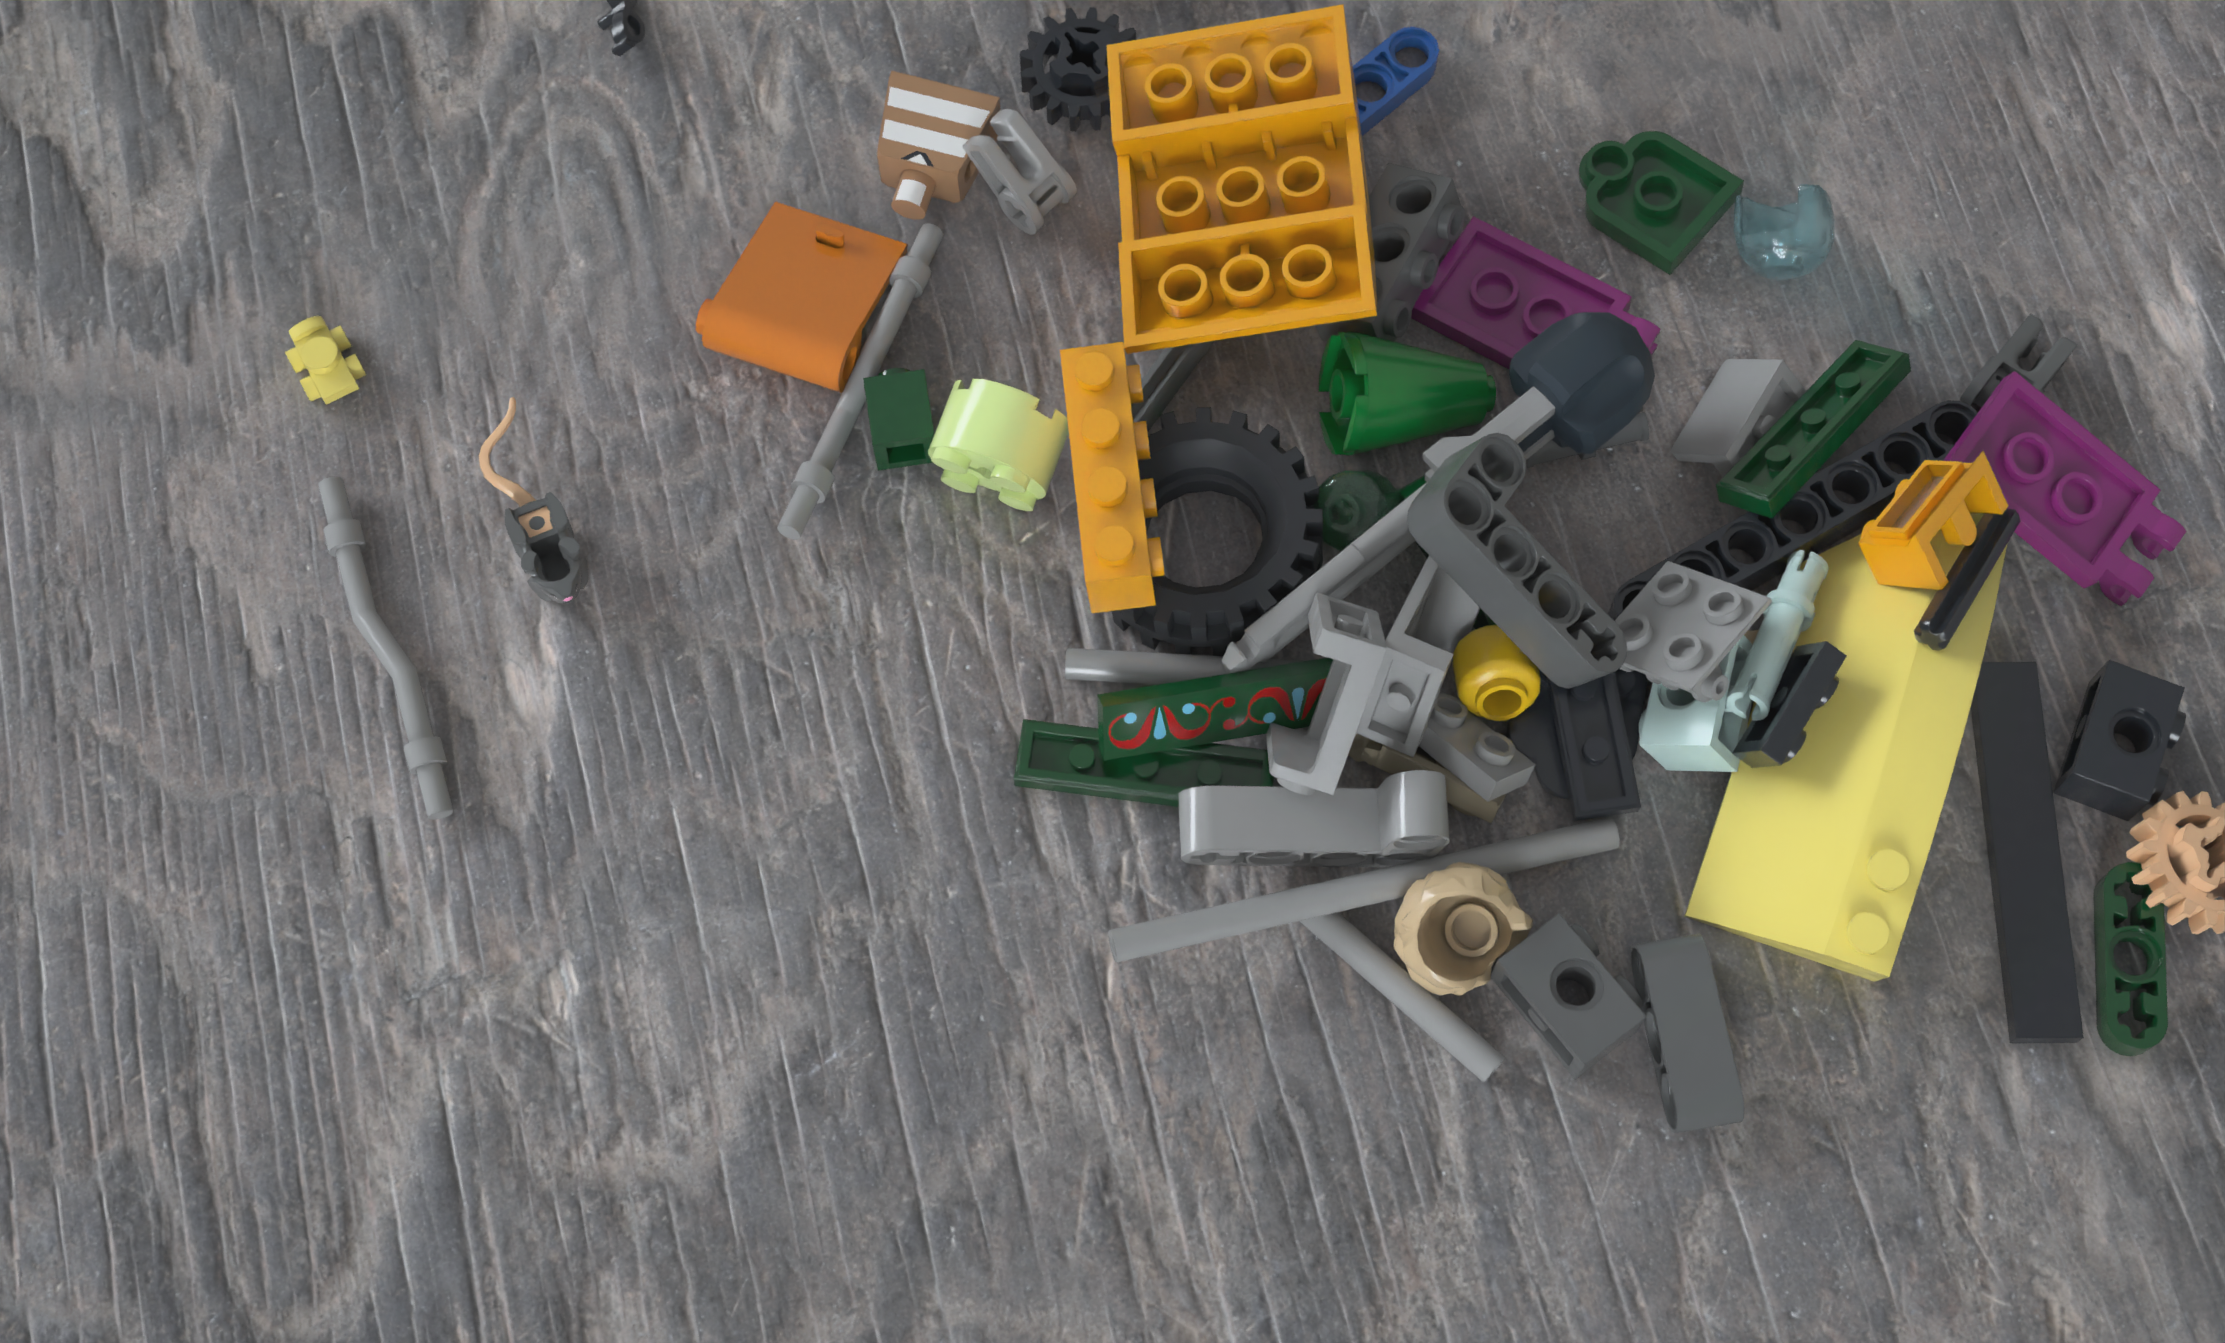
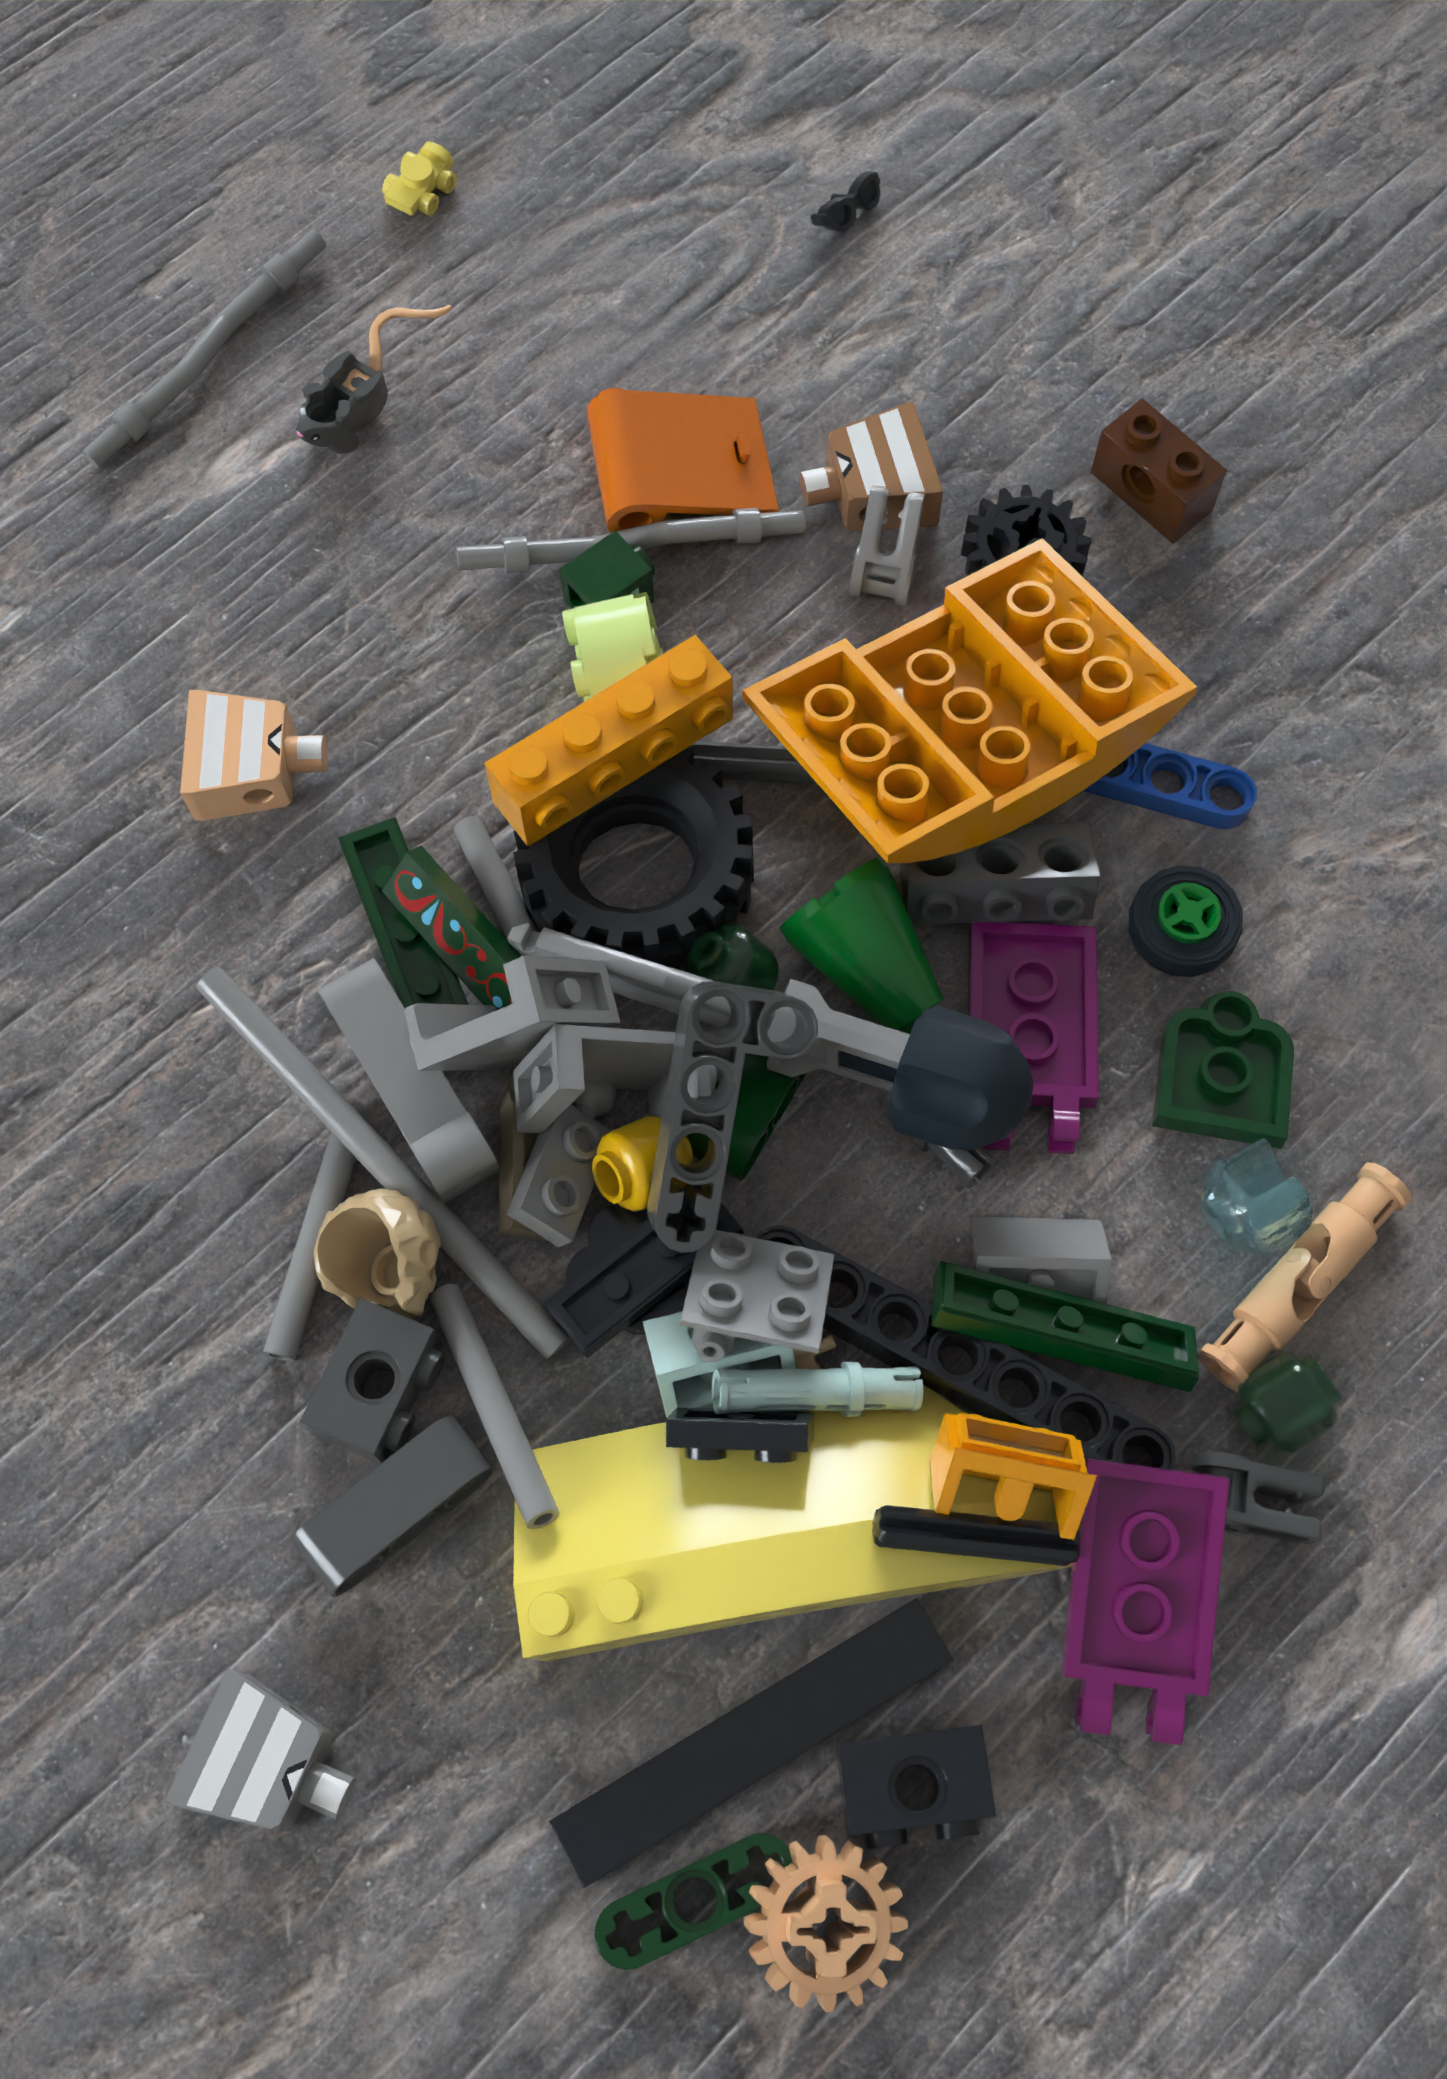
camera: 60 degrees right, 0 degrees up
none -> torso [164,1668,356,1831]
none -> light nougat torso [180,690,328,821]
none -> light grey piece [429,1284,560,1529]
none -> black wheel [1128,865,1243,977]
none -> light nougat piece [1198,1162,1412,1393]
none -> clear green head [1234,1351,1343,1454]

